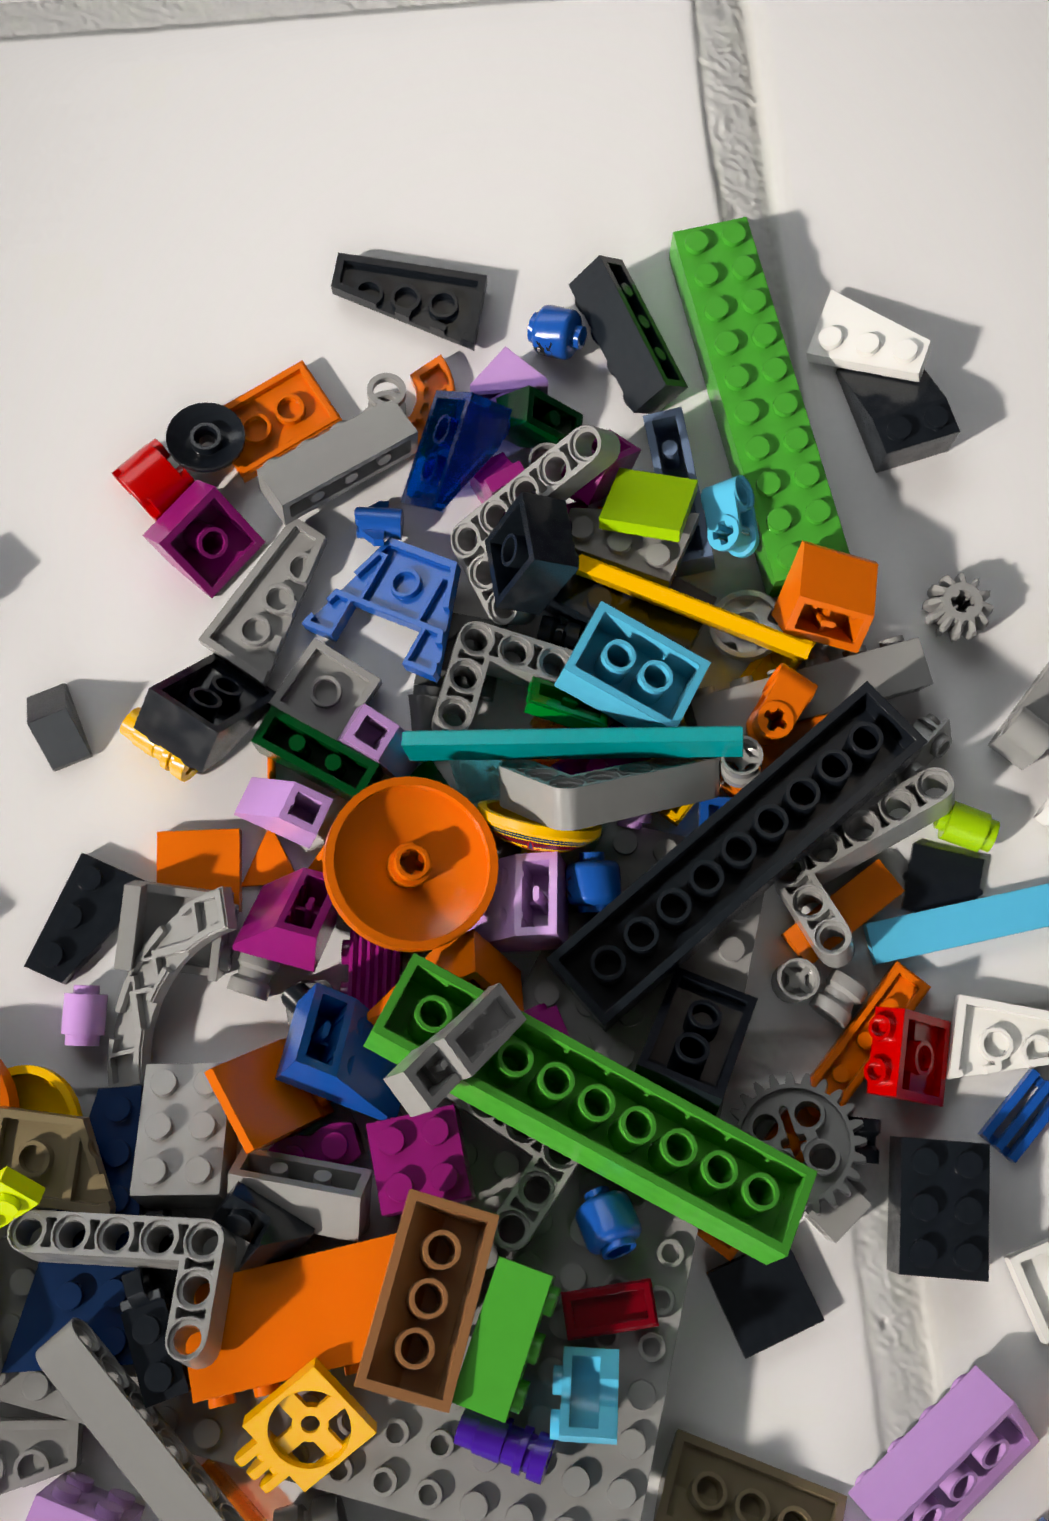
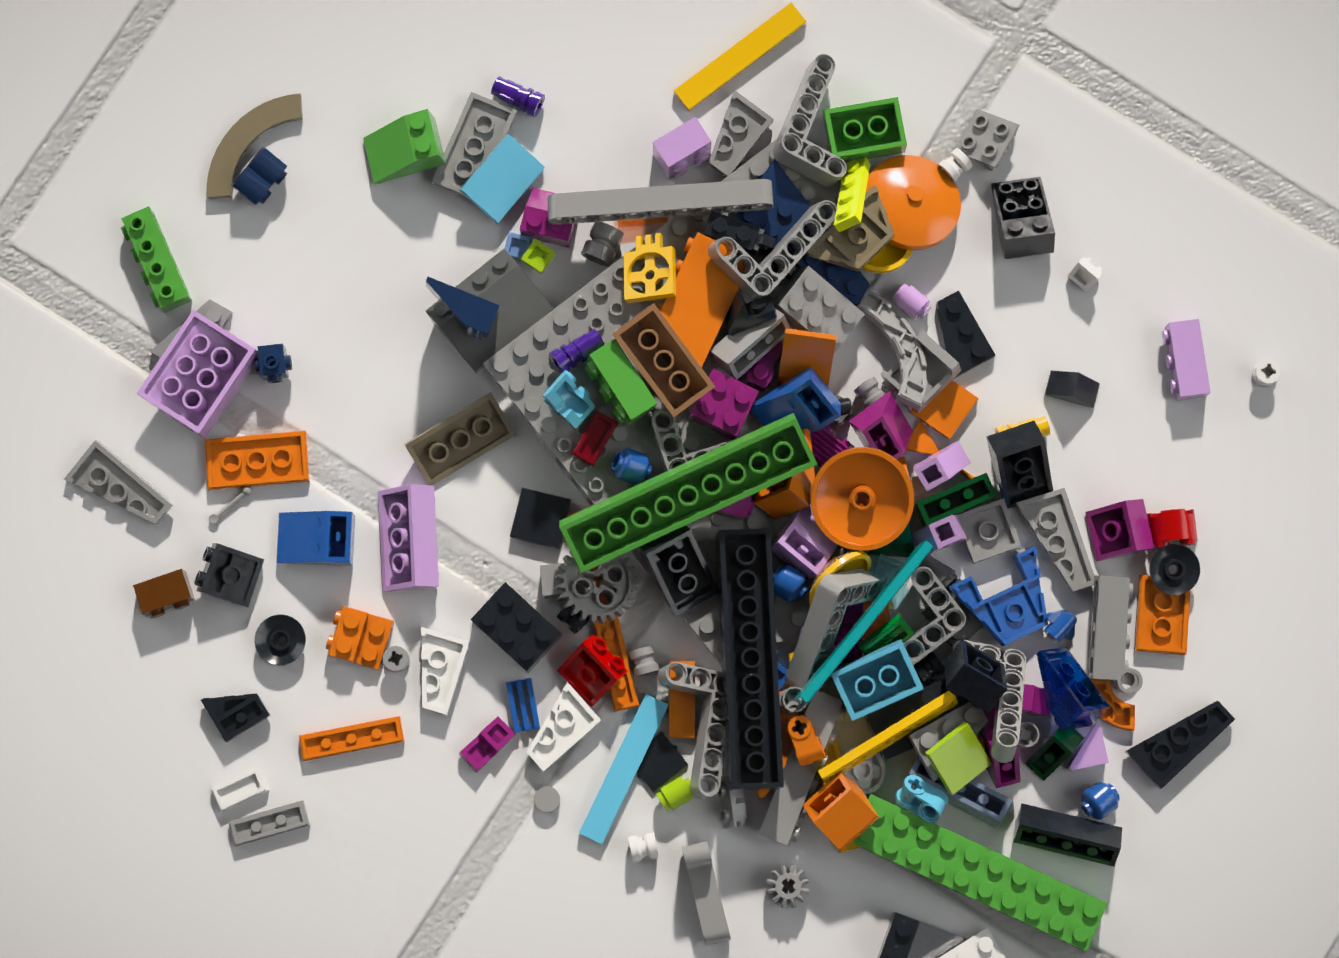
camera: 130 degrees right, 5 degrees up
light grey slope [383,982,527,1117] -> none
light grey wheel [771,958,820,1003] -> none

